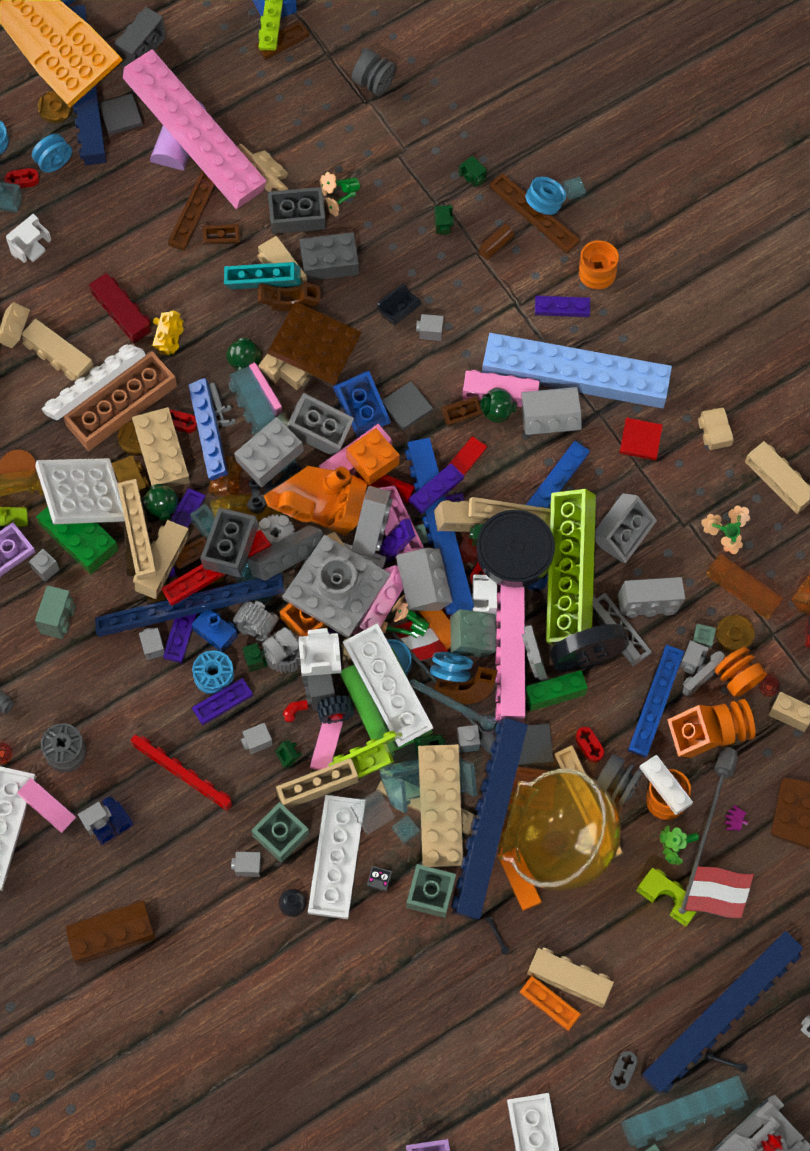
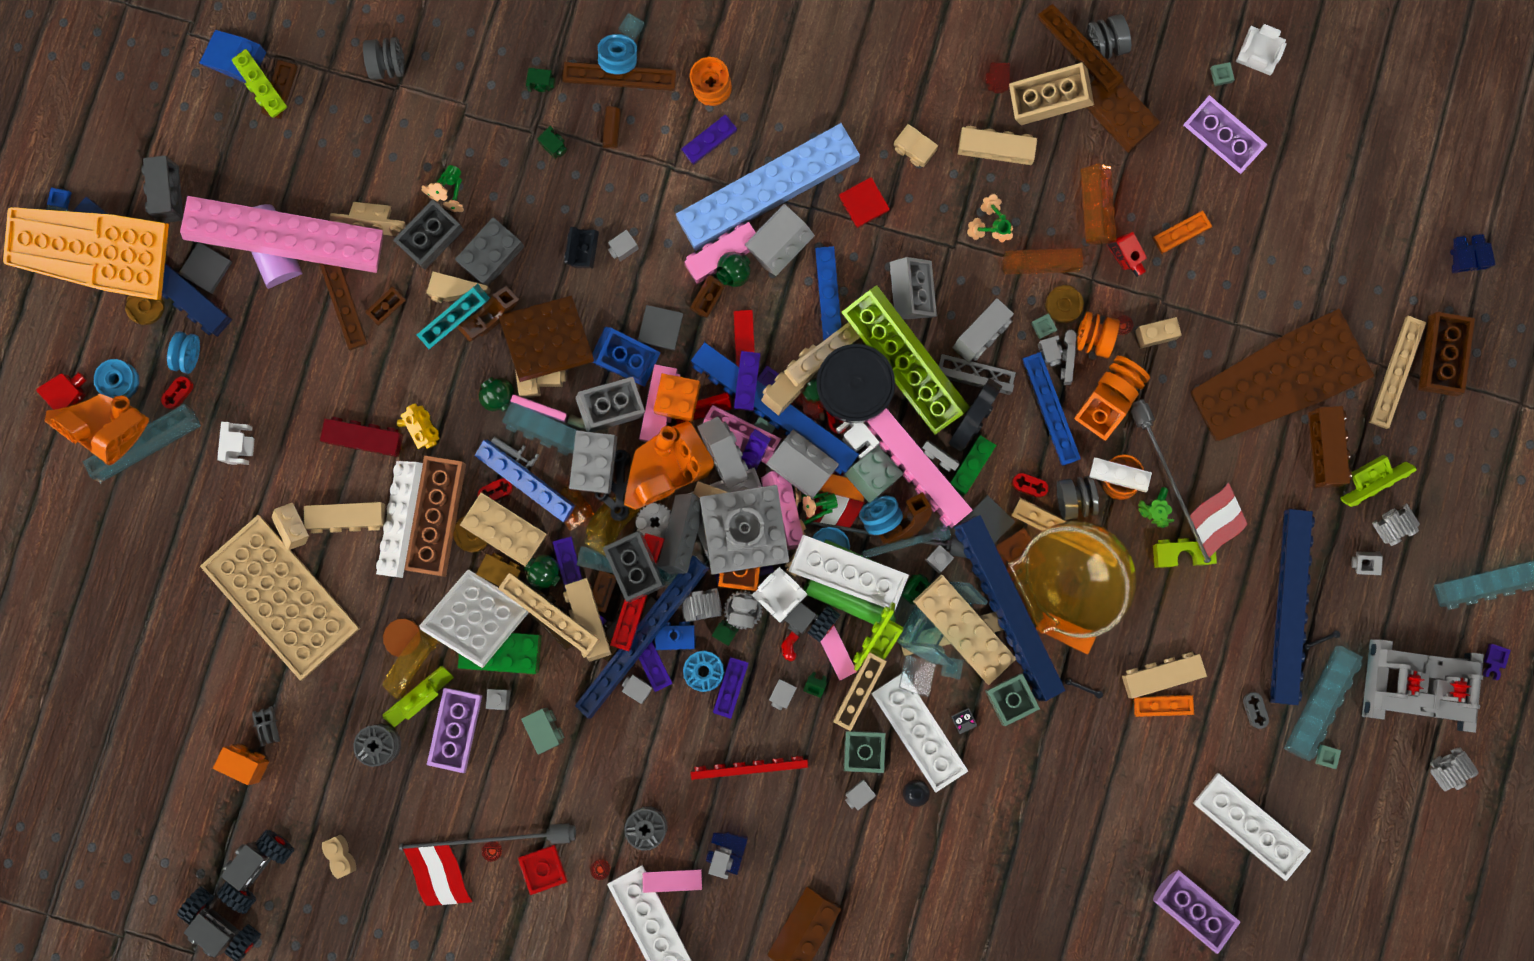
camera: 35 degrees left, 15 degrees up
magenta piece [725,805,748,831] -> none

